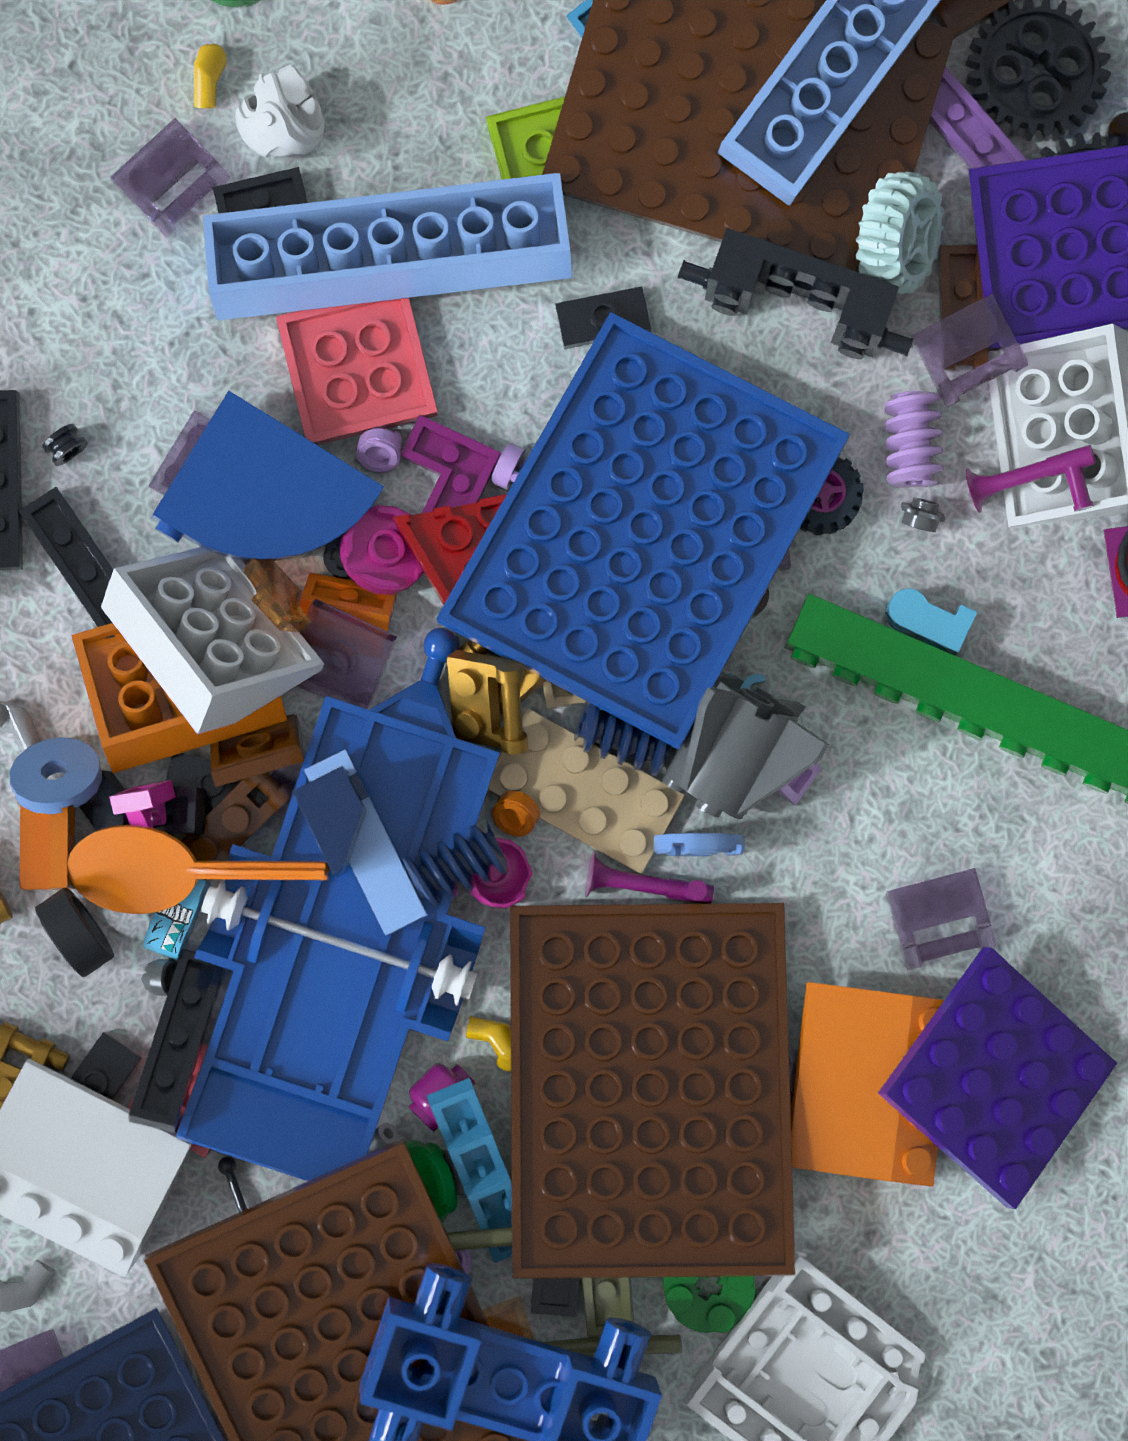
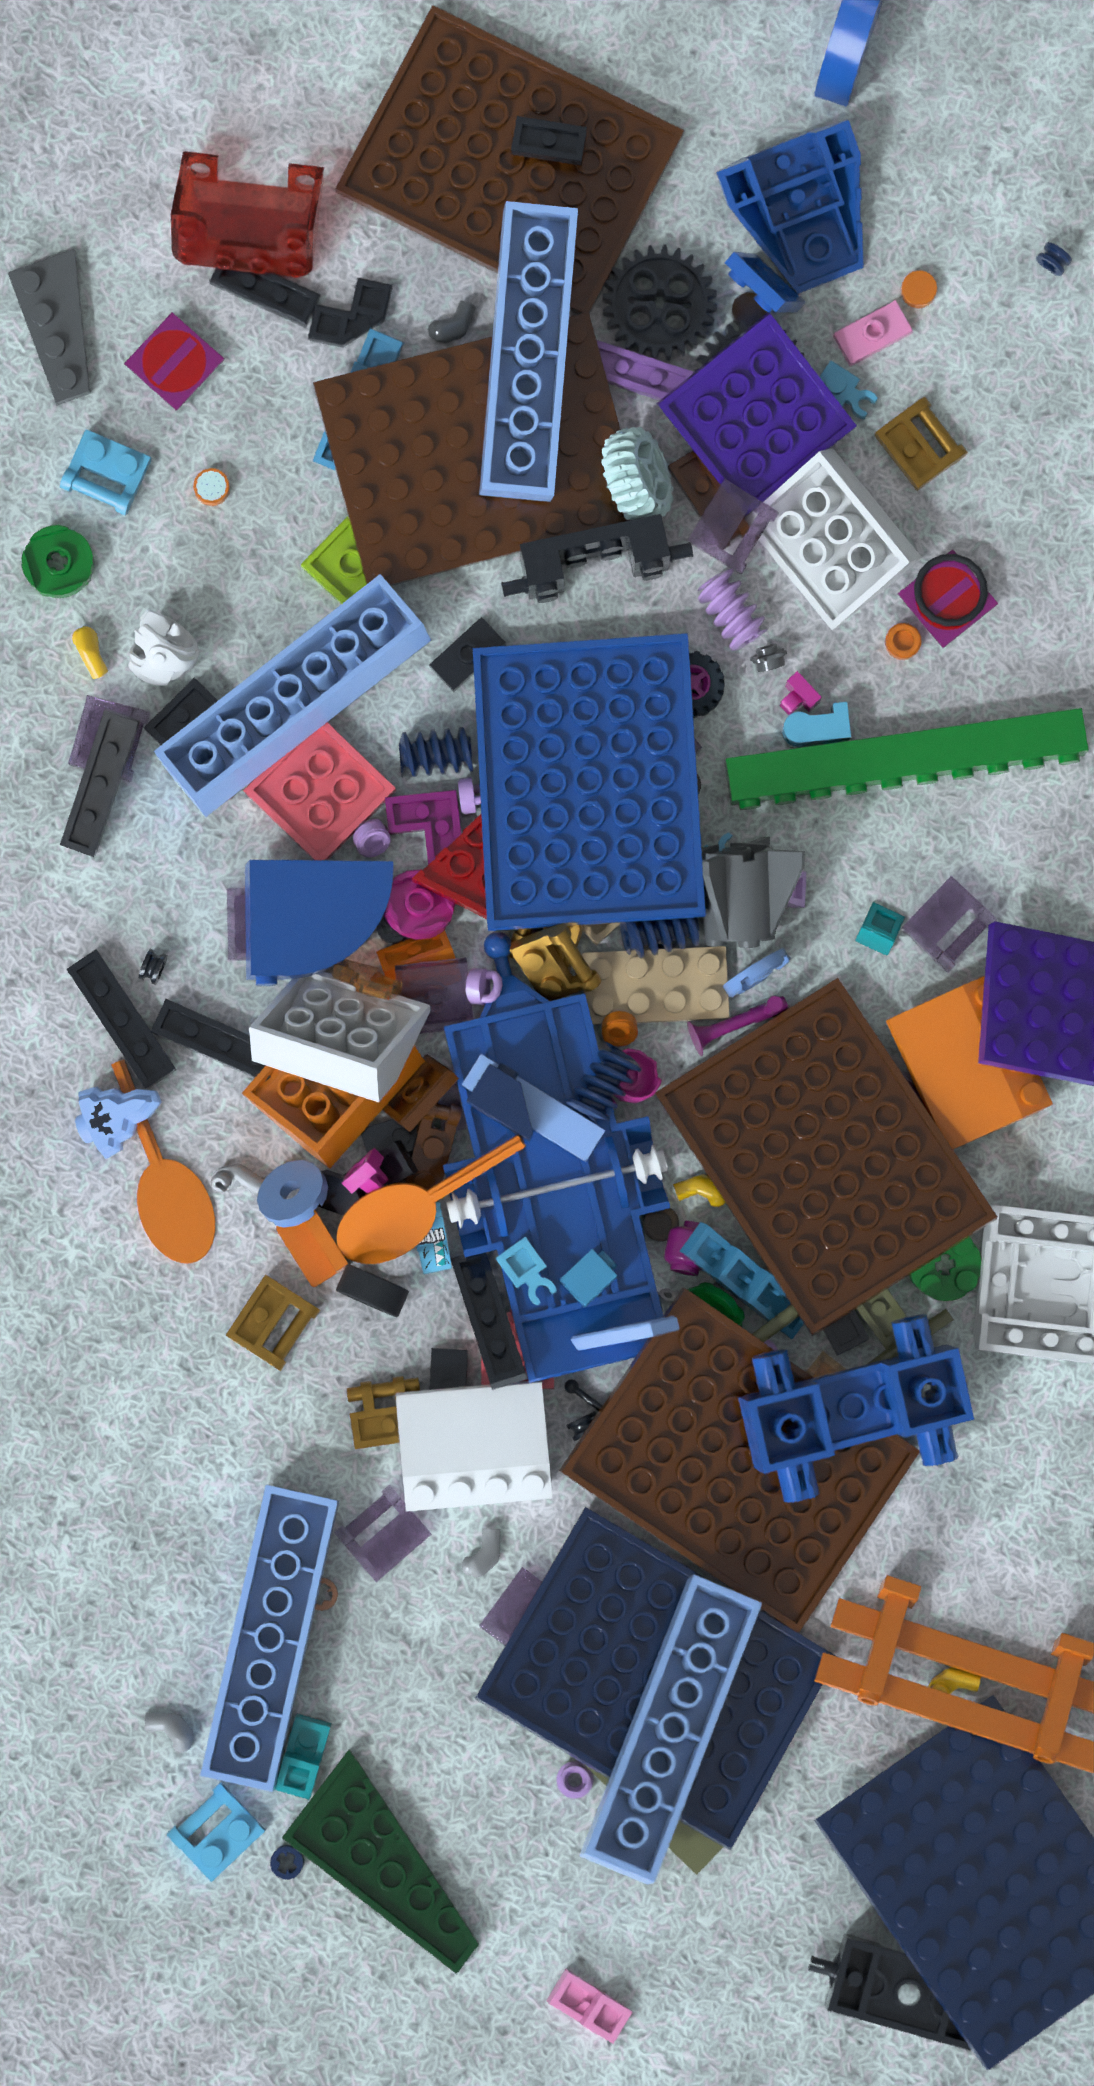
camera: 35 degrees left, 0 degrees up
dark grey hinge [141,959,177,996] -> none
magenta piece [966,445,1096,513] -> none
none -> black plate [60,708,140,857]
none -> dark blue piece [399,727,473,778]
none -> lavender tile [466,968,502,1005]
none -> medium azure plate [496,1237,556,1306]
none -> dark azure brick [560,1249,618,1308]
none -> black bush [566,1411,597,1441]
none -> light blue tile [570,1316,680,1351]
none -> dark brown tile [643,1208,679,1242]
none -> dark pink tile [779,671,822,715]
none -> teal slope [855,902,905,956]
none -> orange tile [885,623,921,660]

